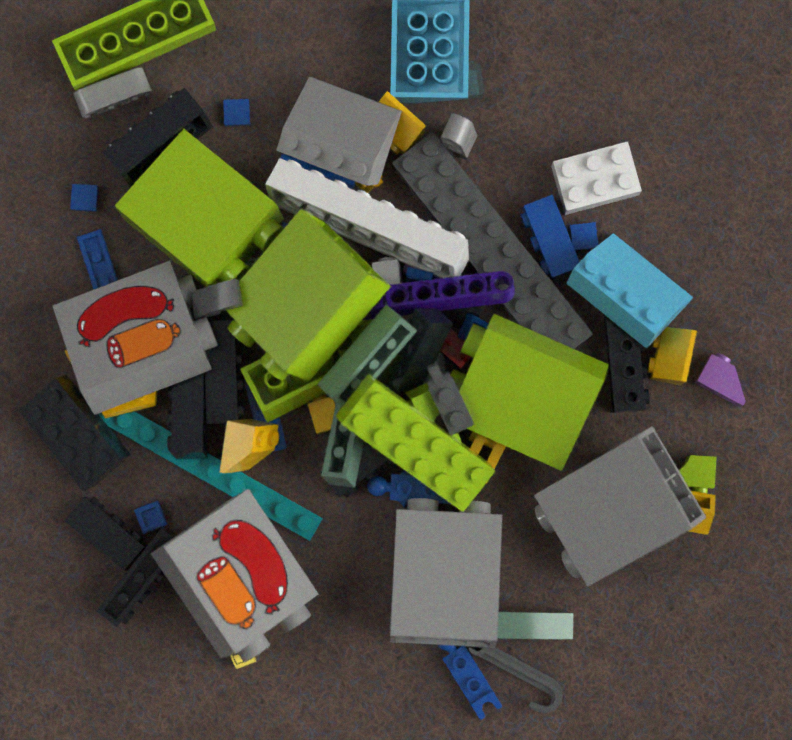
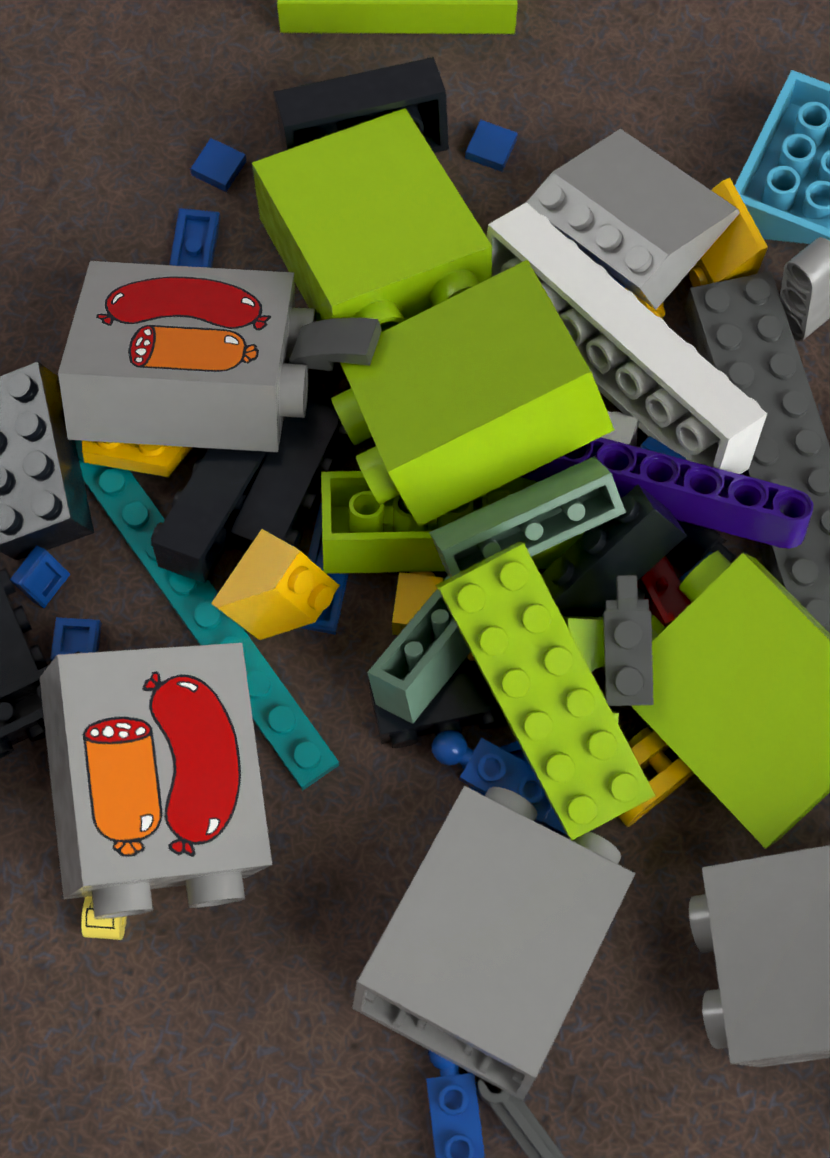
camera: 25 degrees right, 15 degrees down
light grey beam [73,68,152,119] -> none
sand green slope [497,612,574,639] -> none
none -> blue tile [10,545,70,608]

